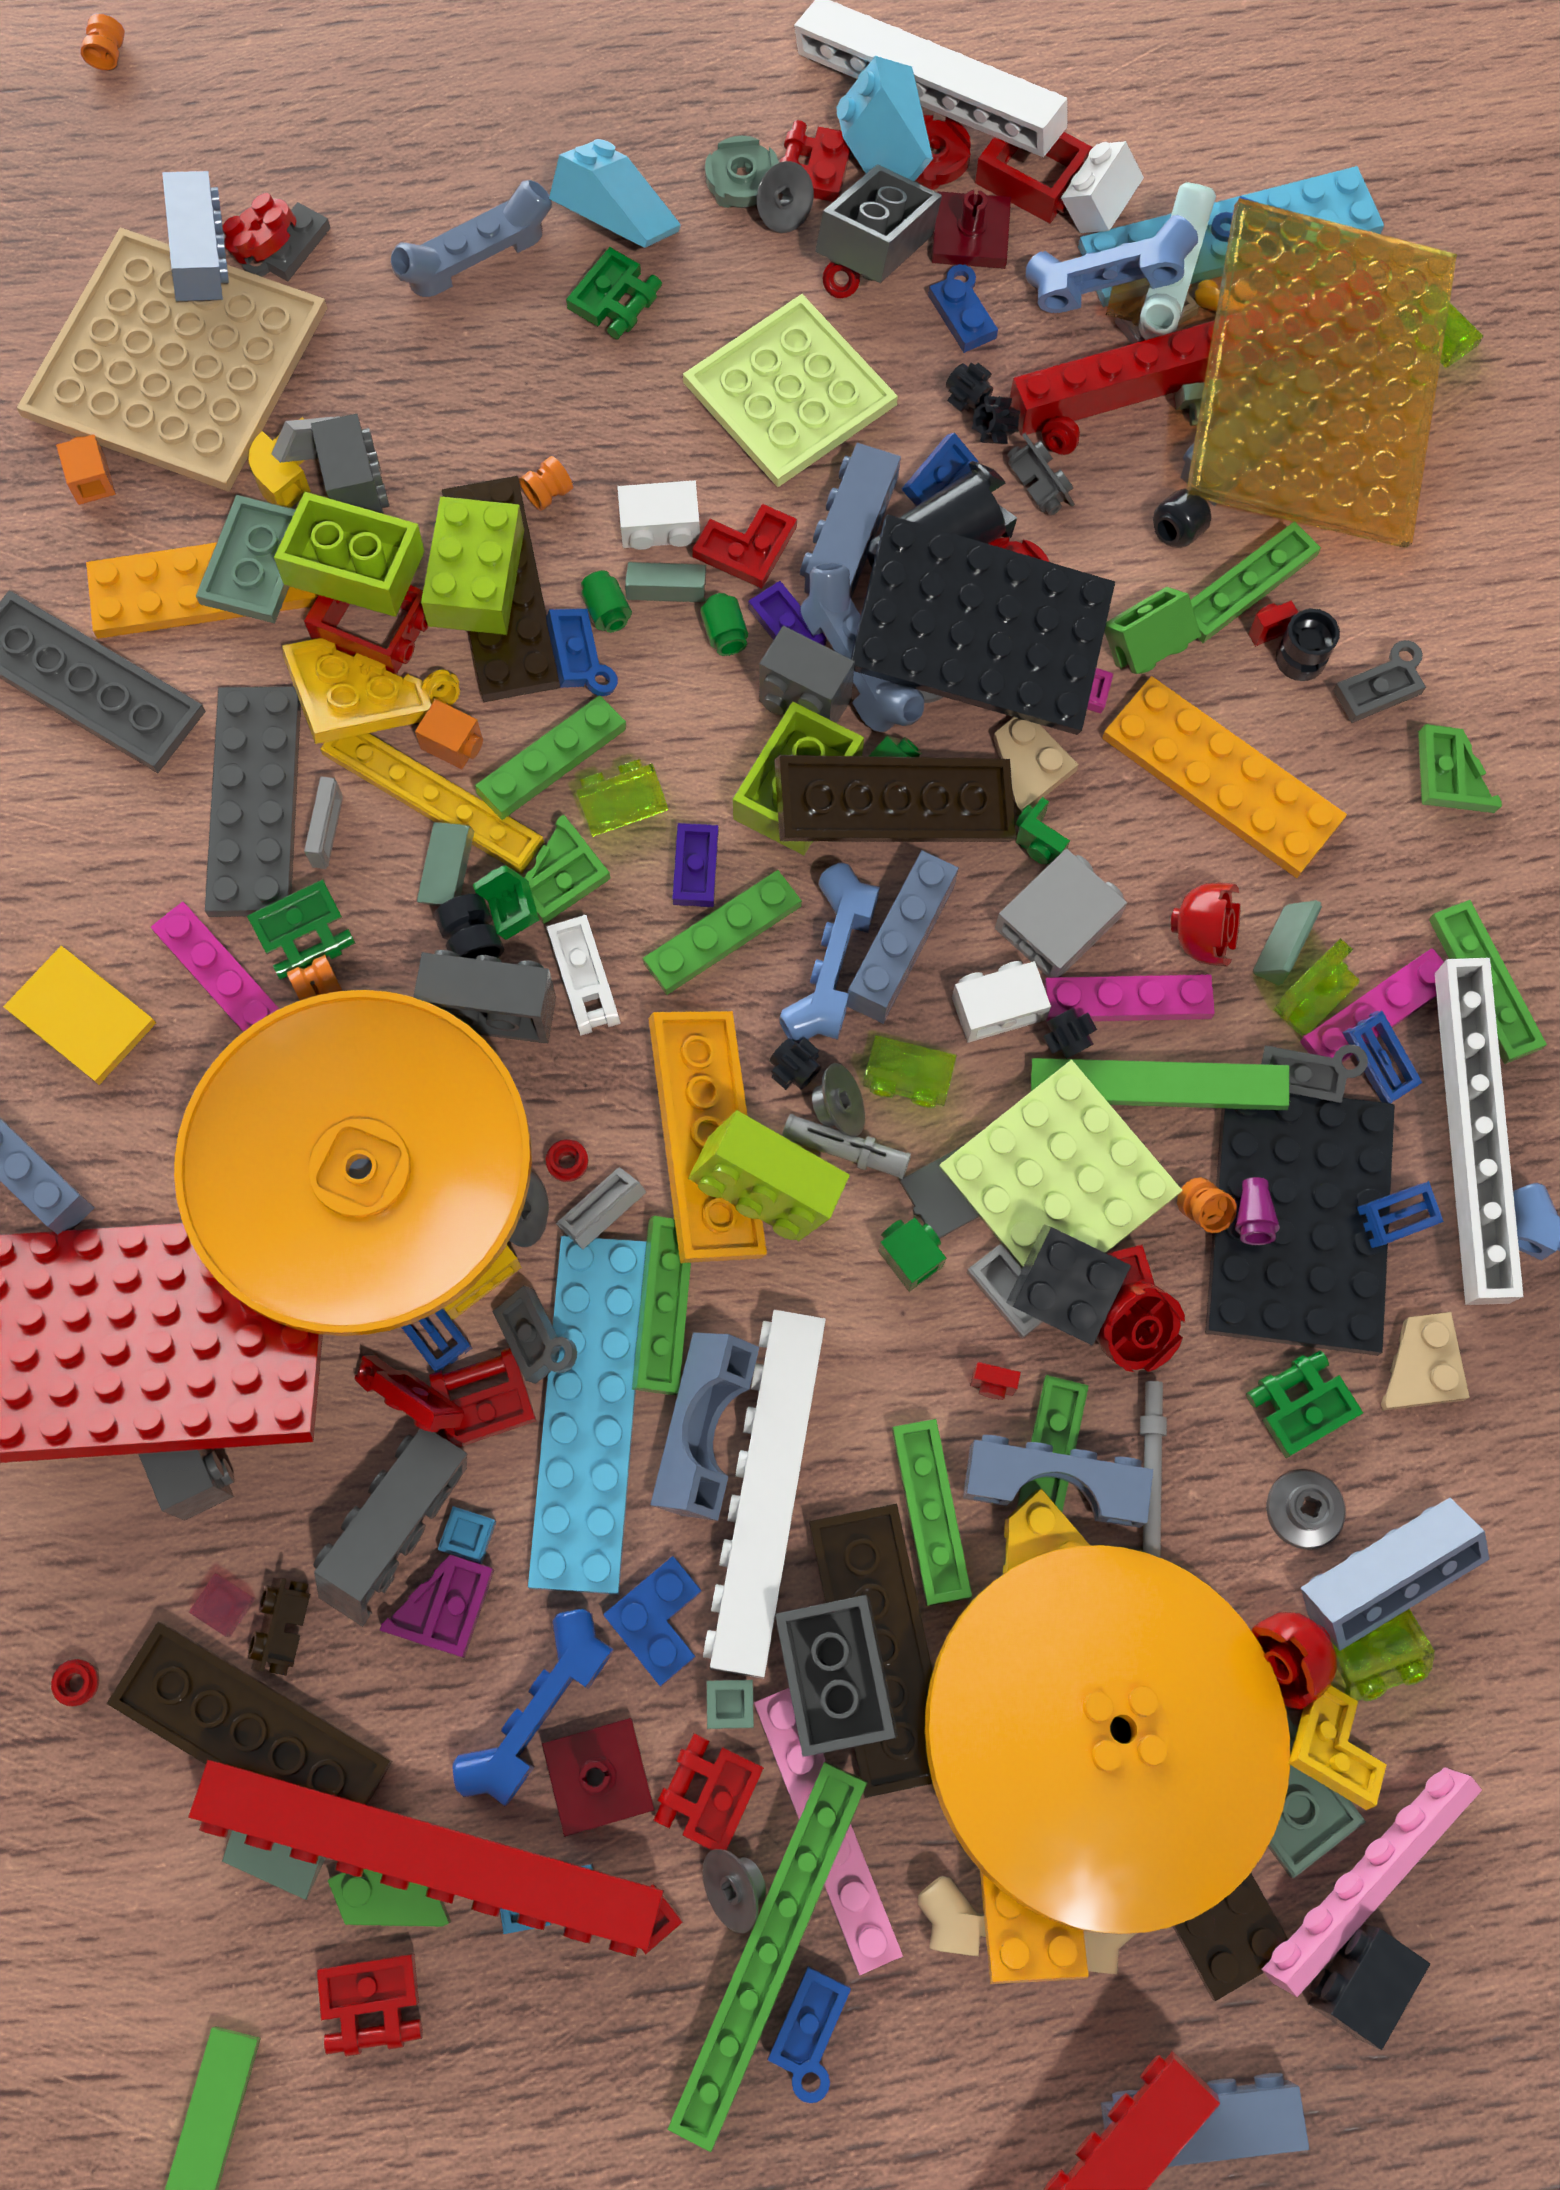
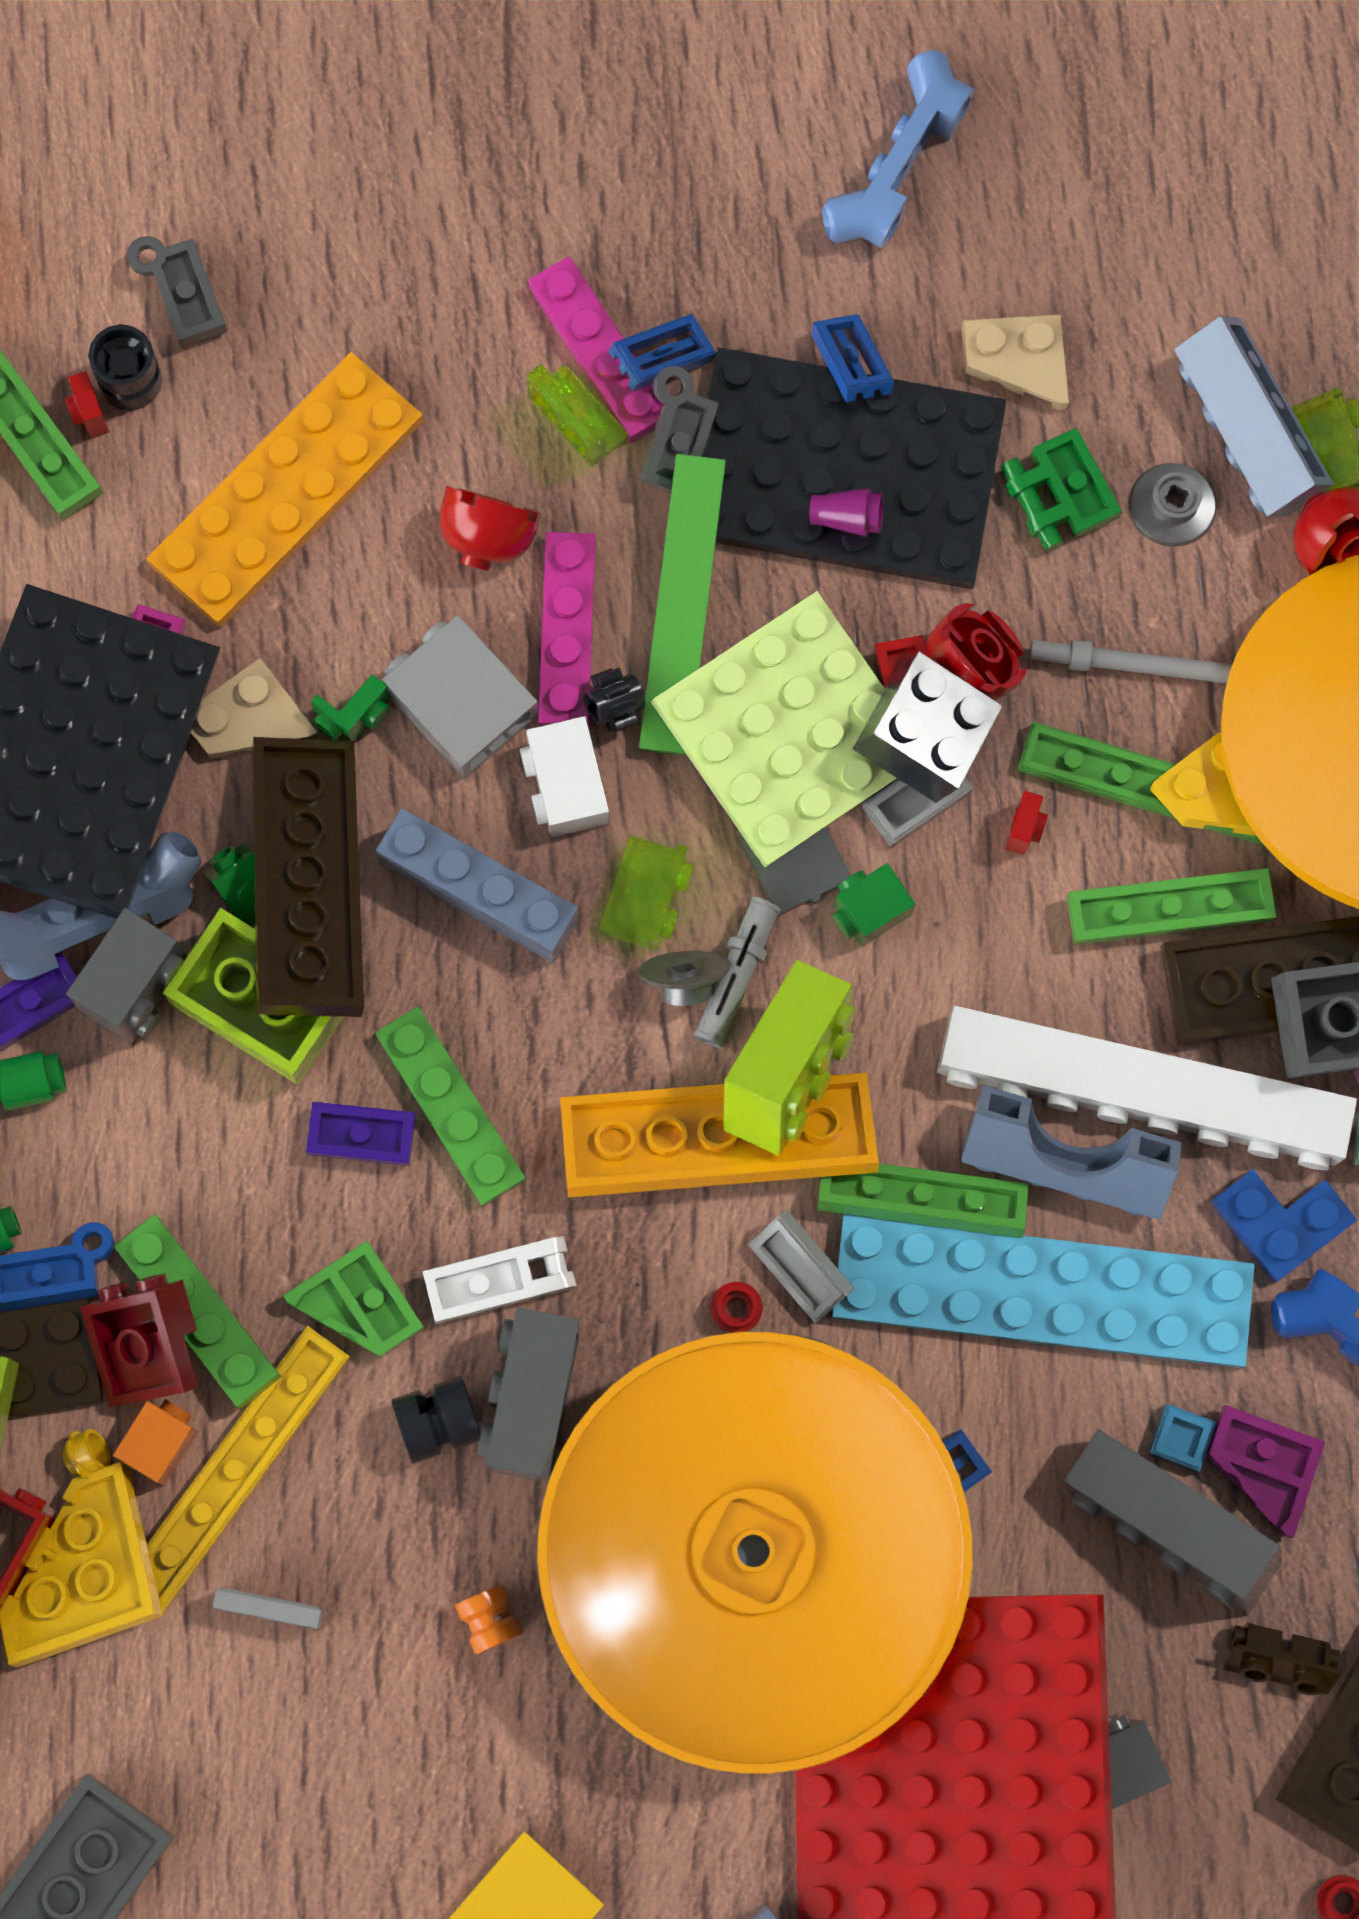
camera: 90 degrees left, 5 degrees up
dark pink plate [151,901,279,1032] -> none
clear pink plate [189,1573,256,1638] -> none
dark grey plate [205,687,301,917] -> none
green plate [247,879,356,980] -> none
red hinge [354,1355,465,1432] -> none
sand green slope [417,822,475,907] -> none
red plate [429,1347,537,1448] -> none
green bracket [473,866,539,940] -> none
dark grey hinge [492,1286,577,1384] -> none
clear neon green bracket [573,759,669,837] -> none
black gear [769,1037,822,1090] -> none
medium blue plate [779,863,880,1044] -> none
sand blue arch [963,1435,1153,1528] -> none
bright green brick [1104,587,1201,674] -> none
orange wheel [1177,1177,1237,1233] -> none
sand green slope [1253,900,1322,986] -> none
bright green wing [1418,724,1502,813] -> none
bright green plate [1429,900,1547,1064] -> none
white brick [1435,958,1523,1305] -> none
none -> dark red plate [80,1273,198,1407]

